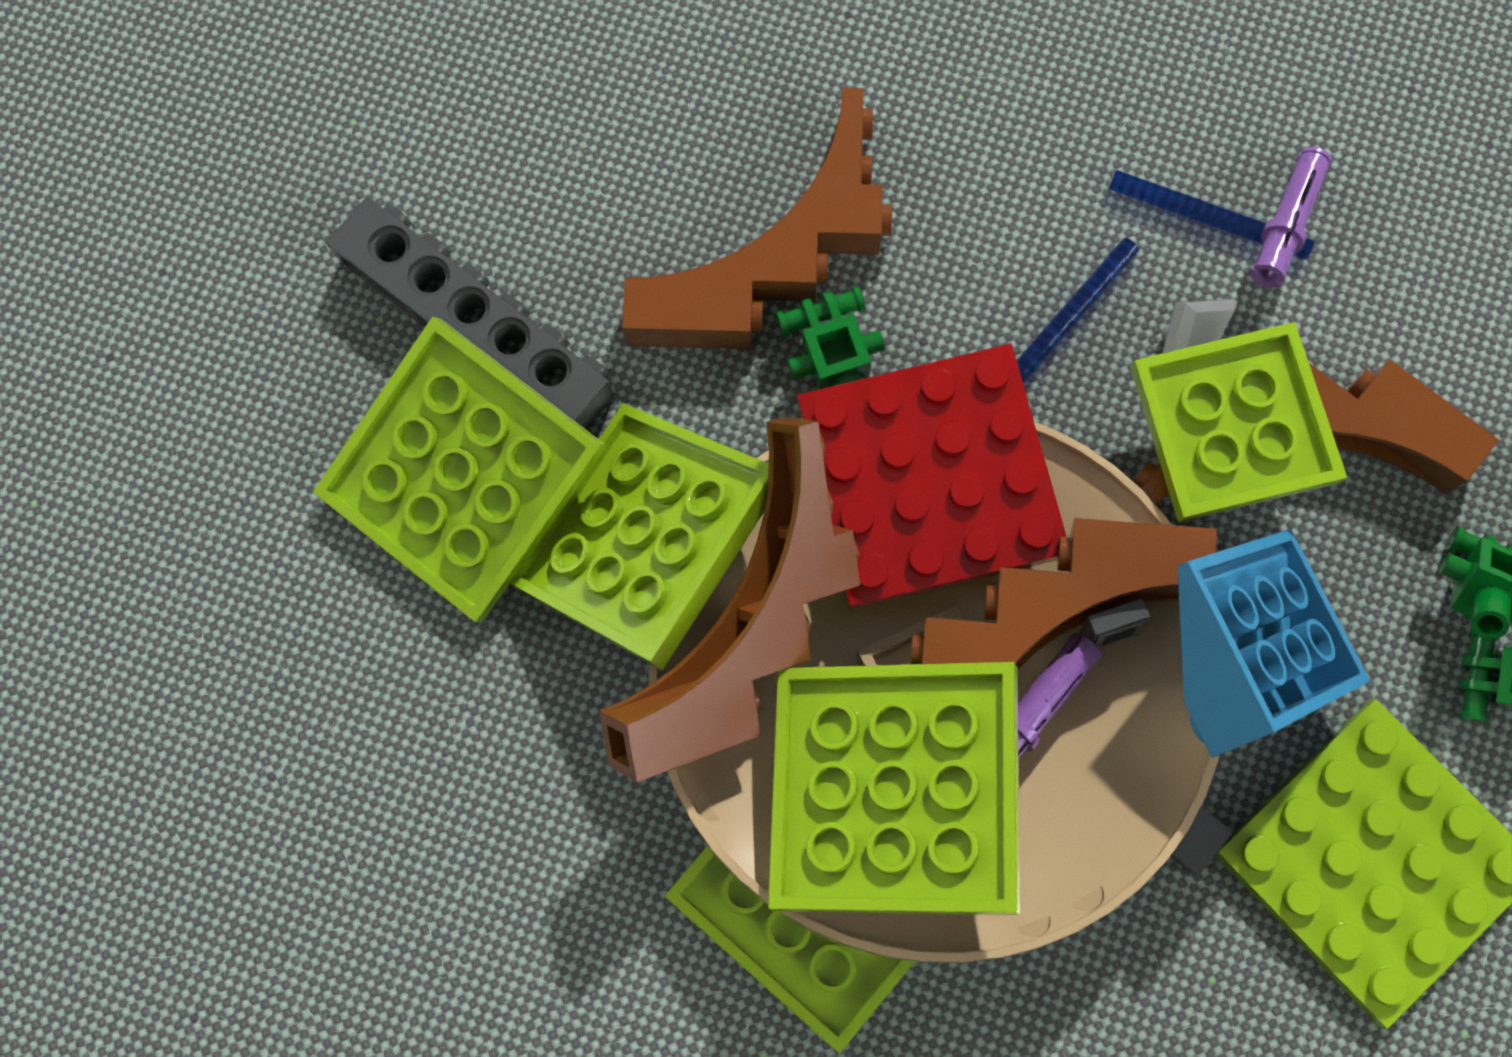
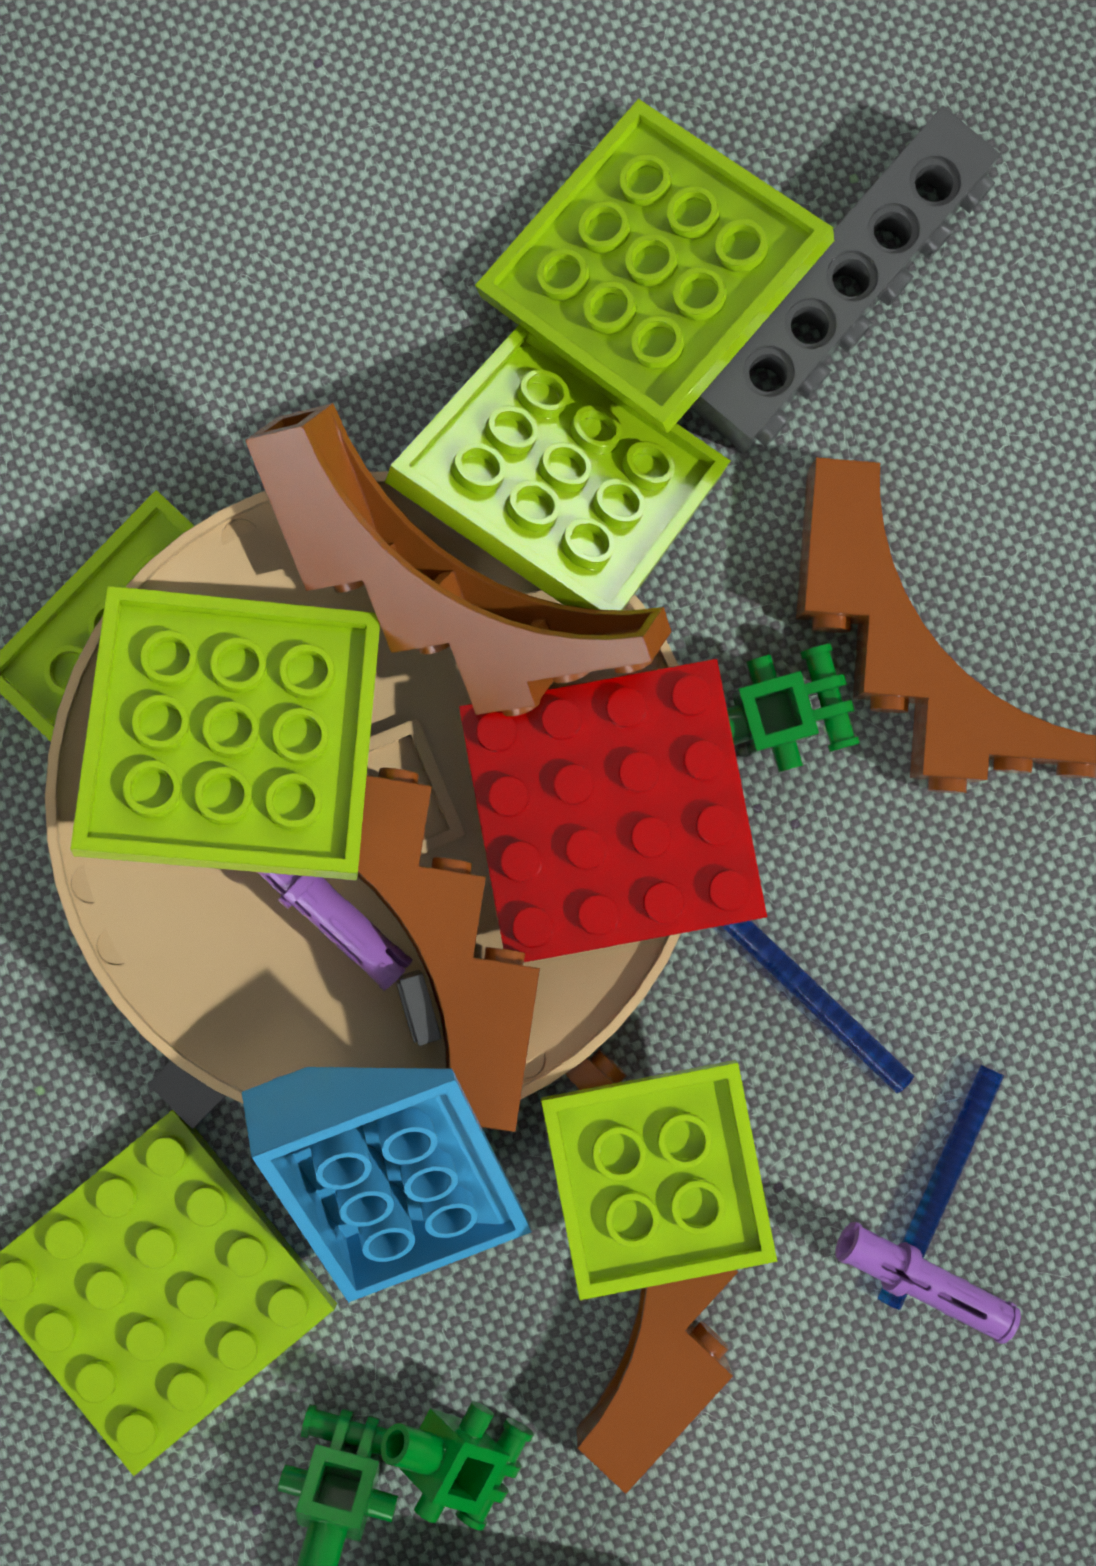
camera: 85 degrees right, 10 degrees up
light grey piece [1161,299,1237,353] -> none

